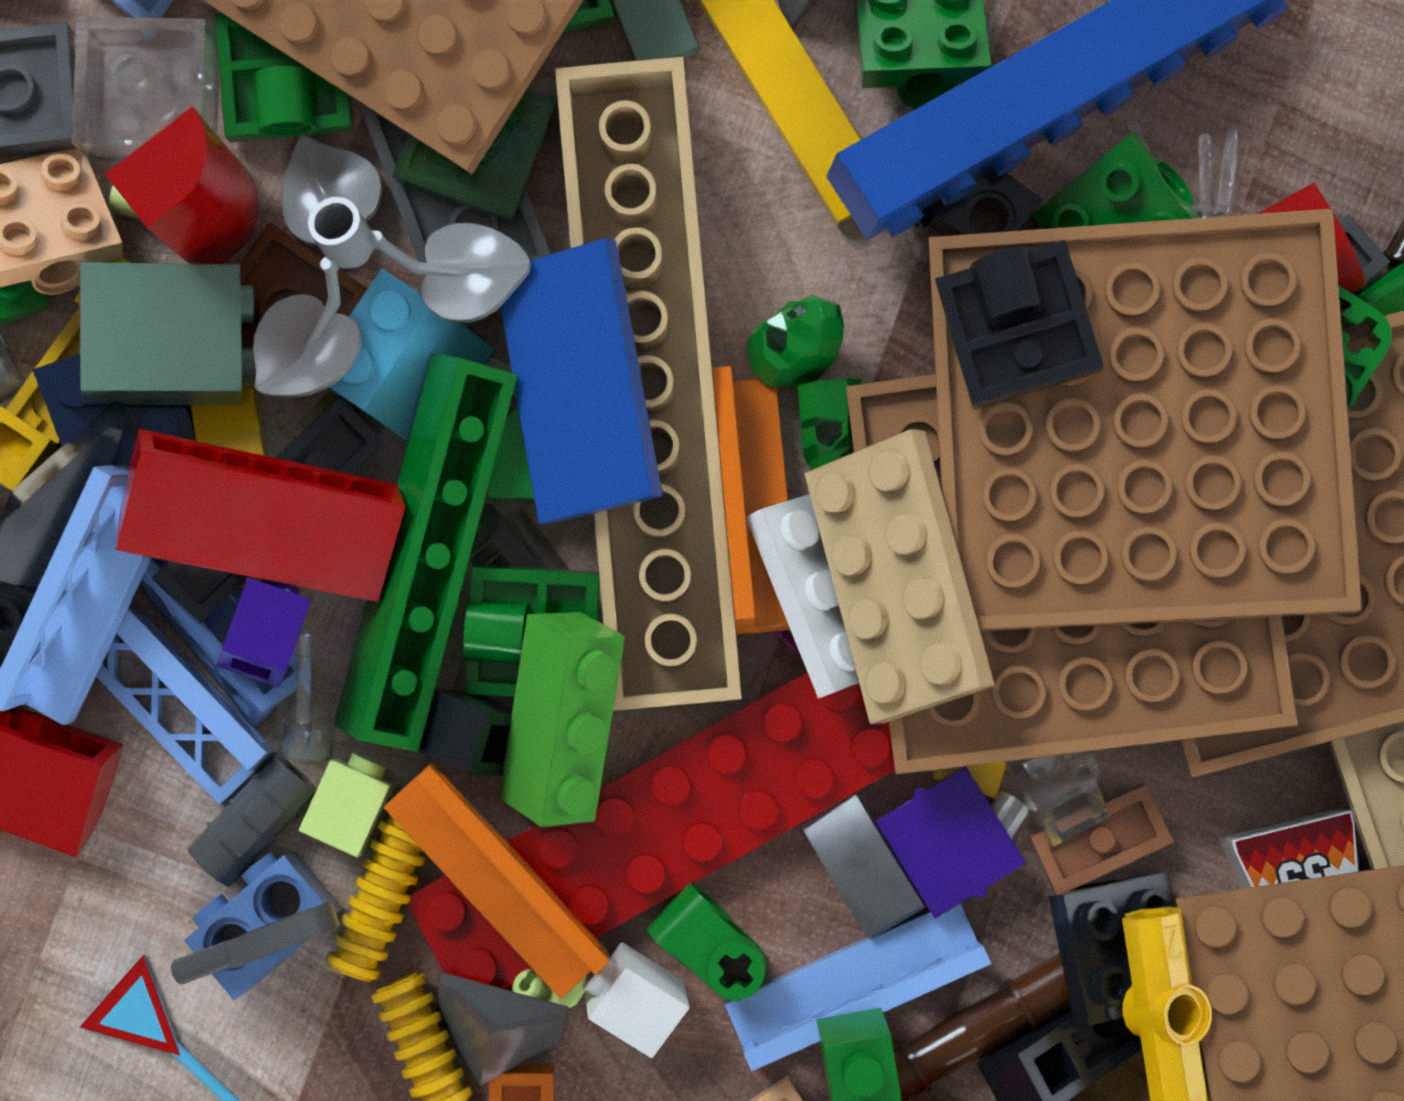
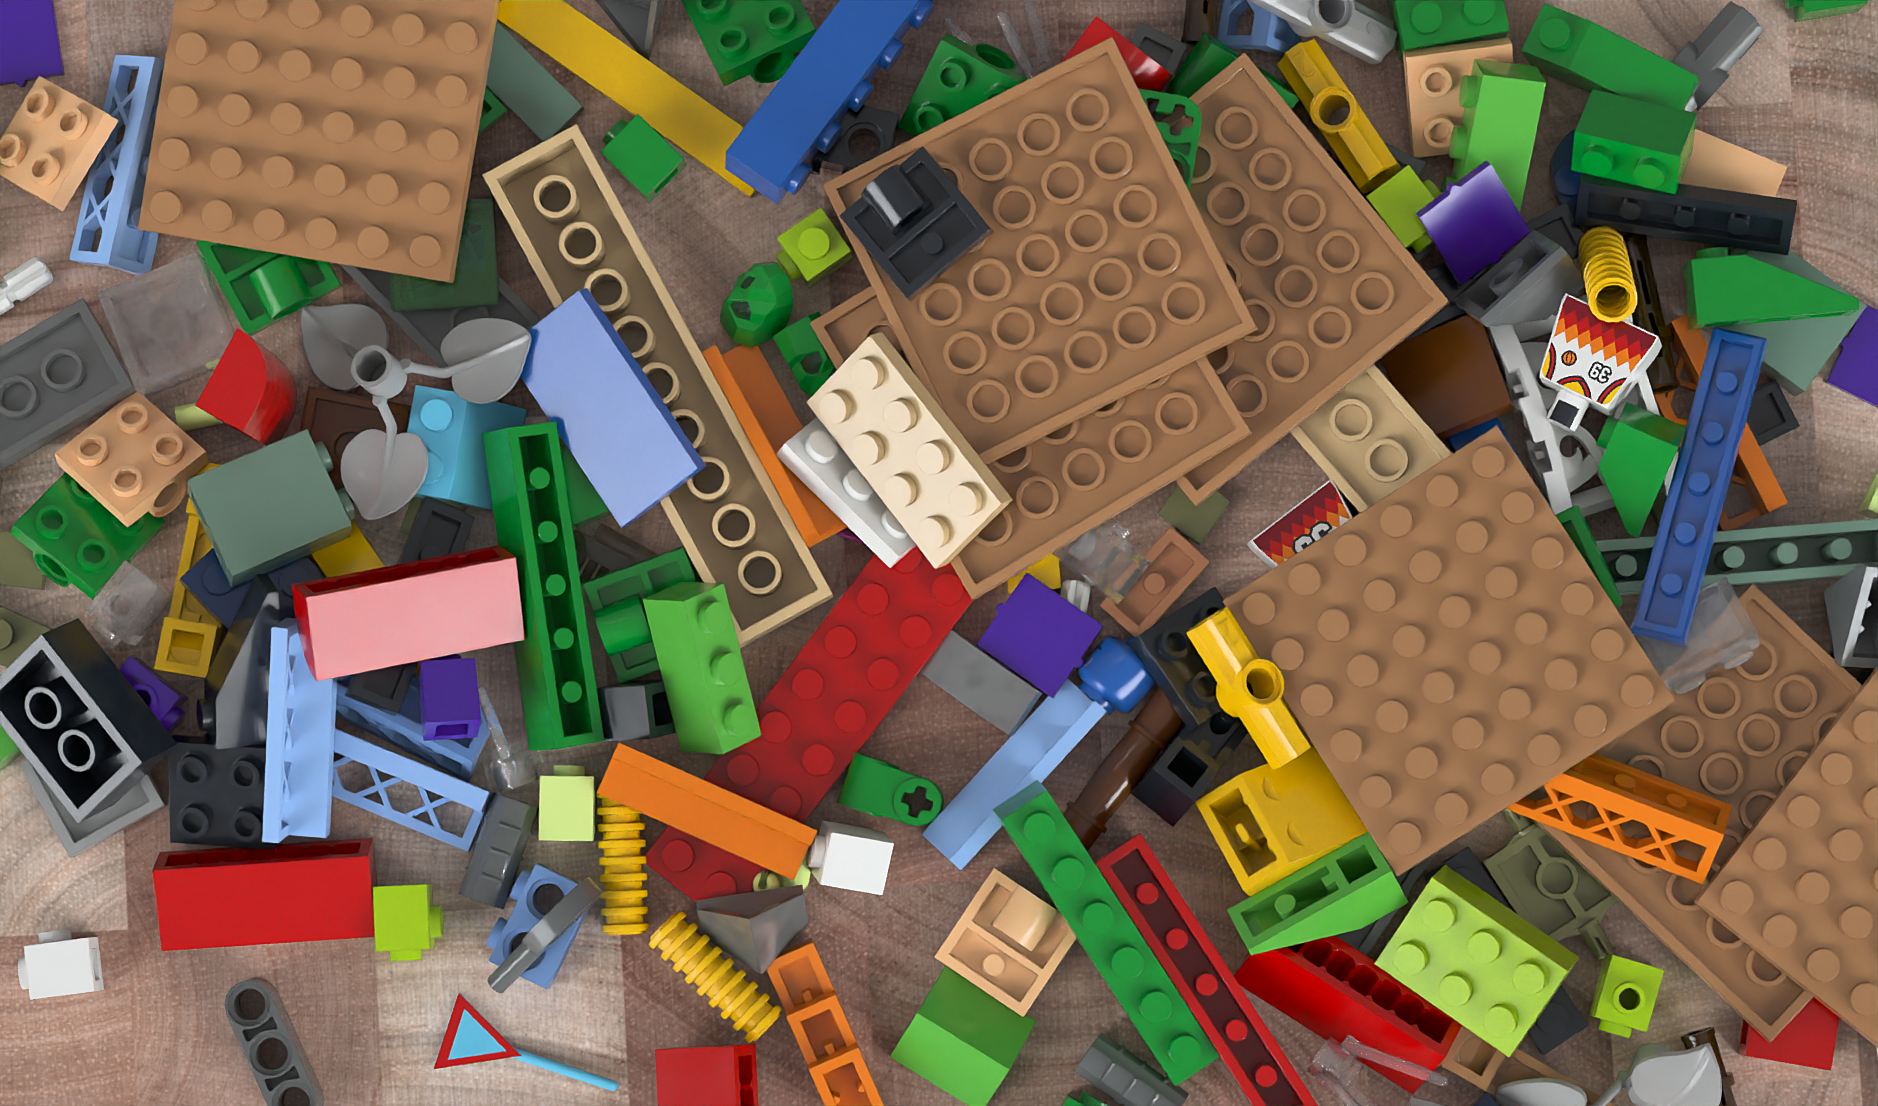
camera: 25 degrees left, 0 degrees up
none -> lime brick [373,884,444,962]
none -> green brick [600,114,686,204]
none -> lime brick [775,207,852,289]
none -> blue head [1078,635,1156,716]
none -> olive tile [1156,485,1231,546]

